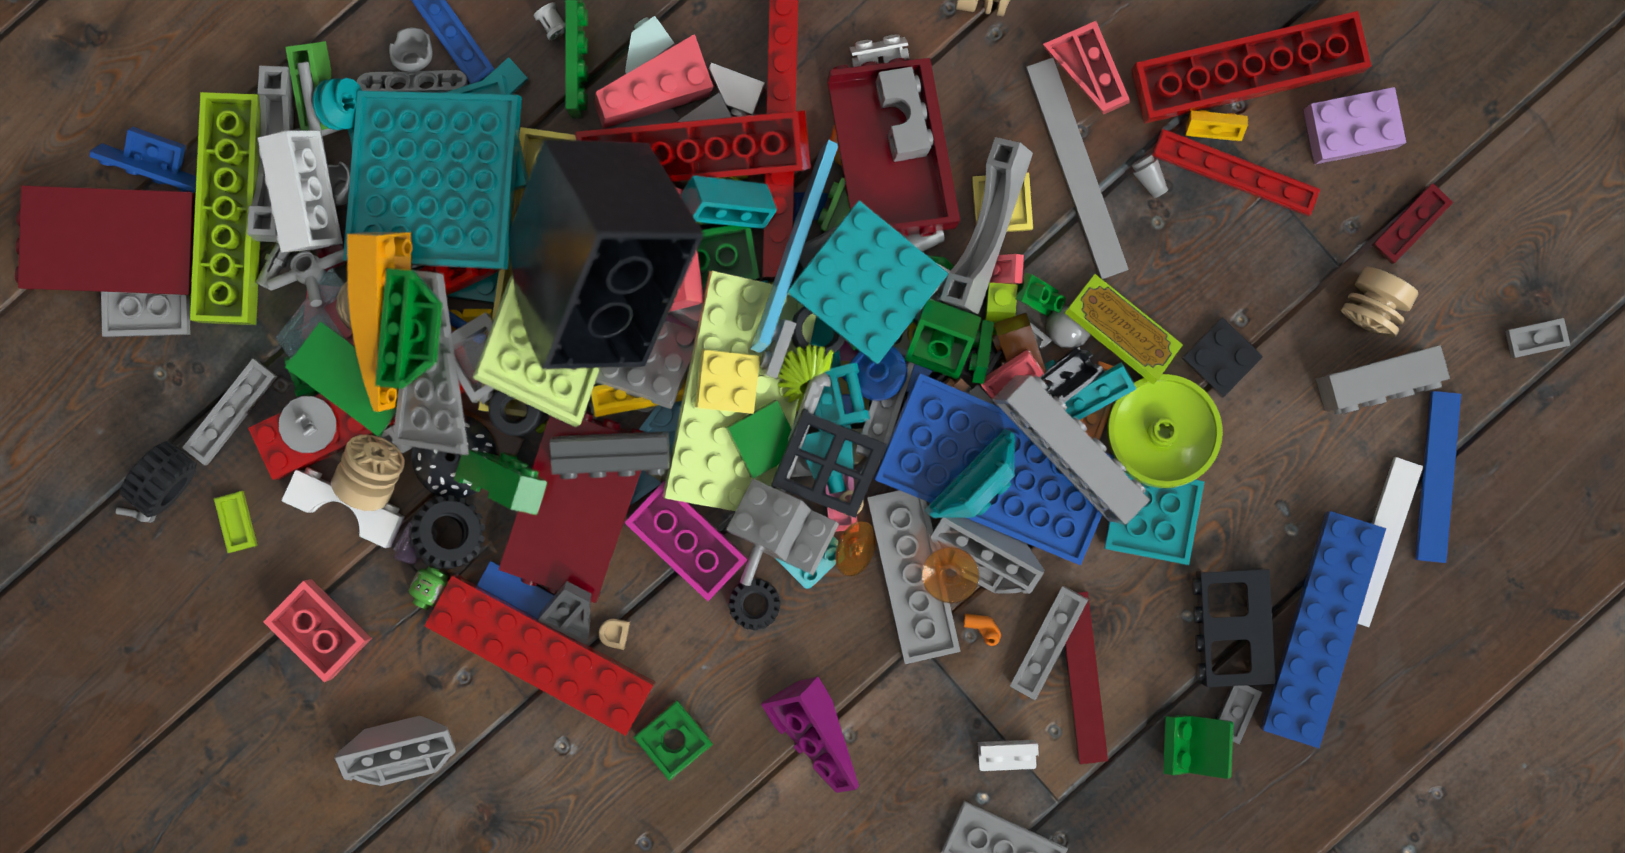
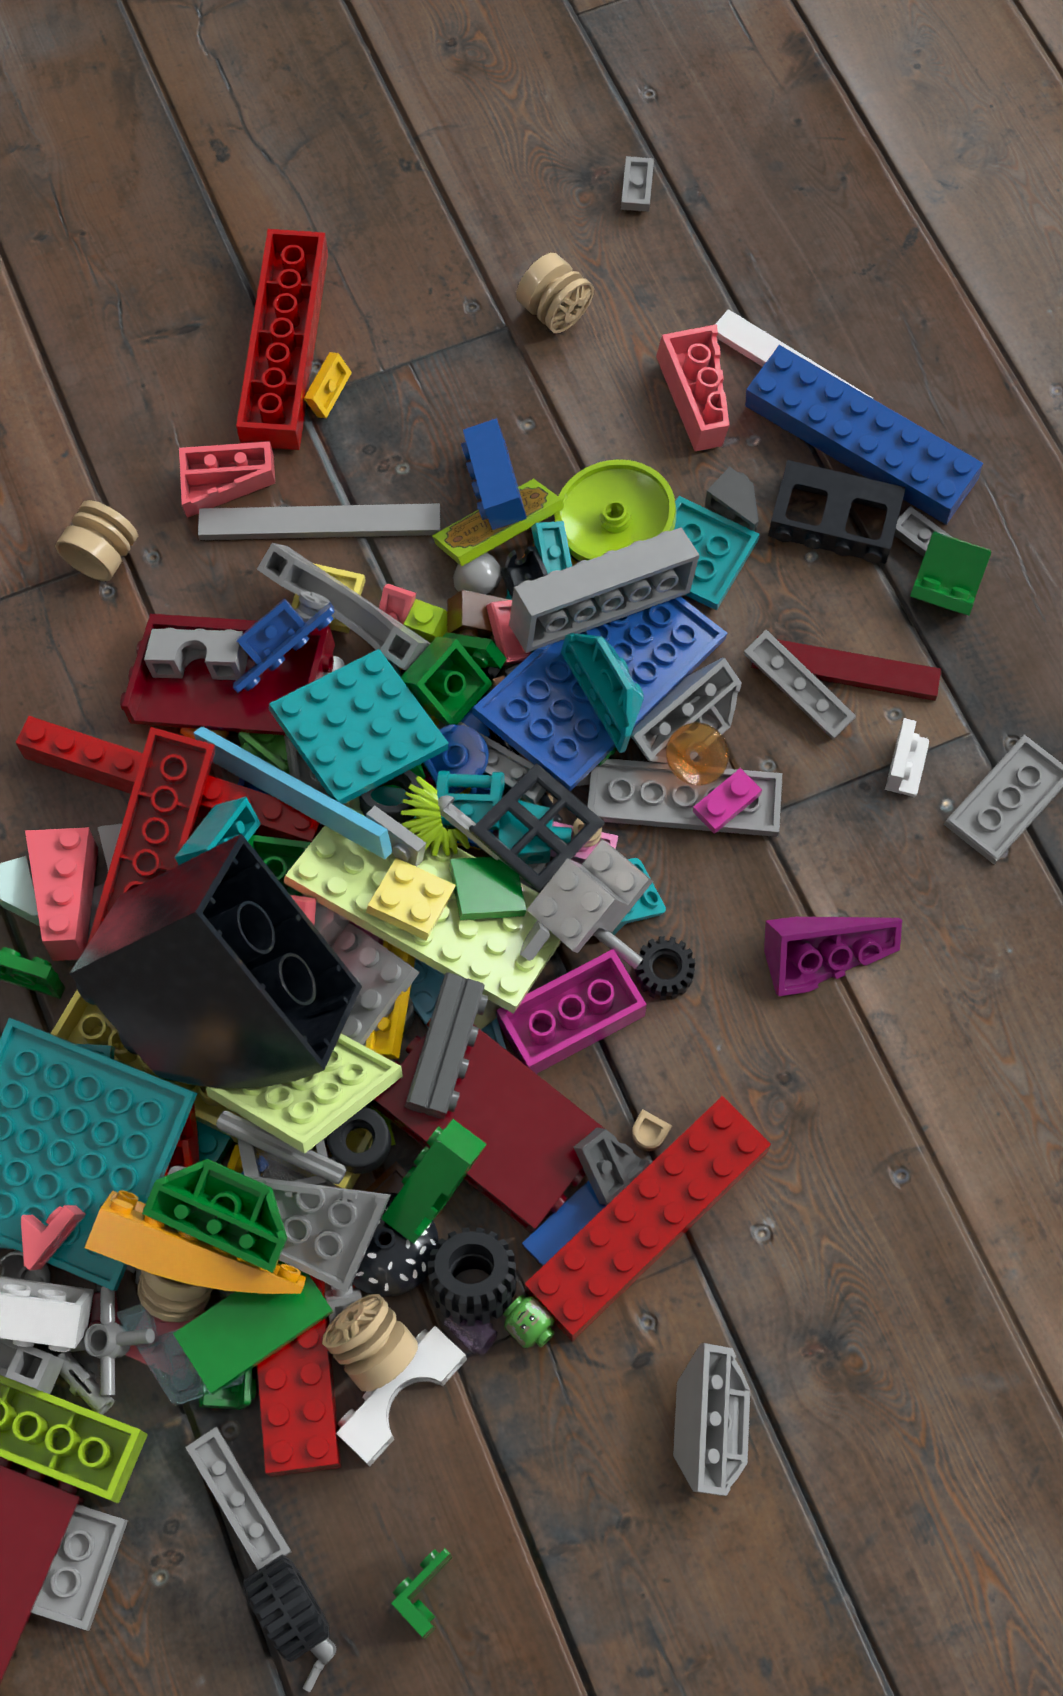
camera: 70 degrees left, 20 degrees down
lime tile [214,491,258,553] -> none
coral brick [263,579,372,682] -> none
light grey piece [279,396,336,453] -> none
green piece [633,700,714,781] -> none
white slope [709,63,765,117] -> none
clear orange dish [835,521,876,576] -> none
white hinge [849,35,909,67] -> none
orange arm [964,613,1001,646] -> none
green hips [1015,273,1066,317] -> none
light grey cone [1132,154,1169,198] -> none
red tile [1152,129,1321,217] -> none
black plate [1181,317,1263,398] -> none
lavender brick [1303,87,1406,165] -> none
light grey brick [1316,345,1450,415] -> none
dark red plate [1372,183,1454,264] -> none
blue tile [1415,391,1461,563] -> none
none -> coral slope [21,1205,86,1270]
none -> light grey axle [216,1111,346,1184]
none -> blue bracket [233,599,335,693]
none -> light grey wheel [295,591,330,622]
none -> green bracket [391,1548,453,1639]
none -> blue brick [461,418,527,530]
none -> light grey tile [520,920,550,961]
none -> coral wedge [656,324,729,452]
none -> dark pink plate [693,768,762,834]
none -> dark grey slope [705,466,759,532]

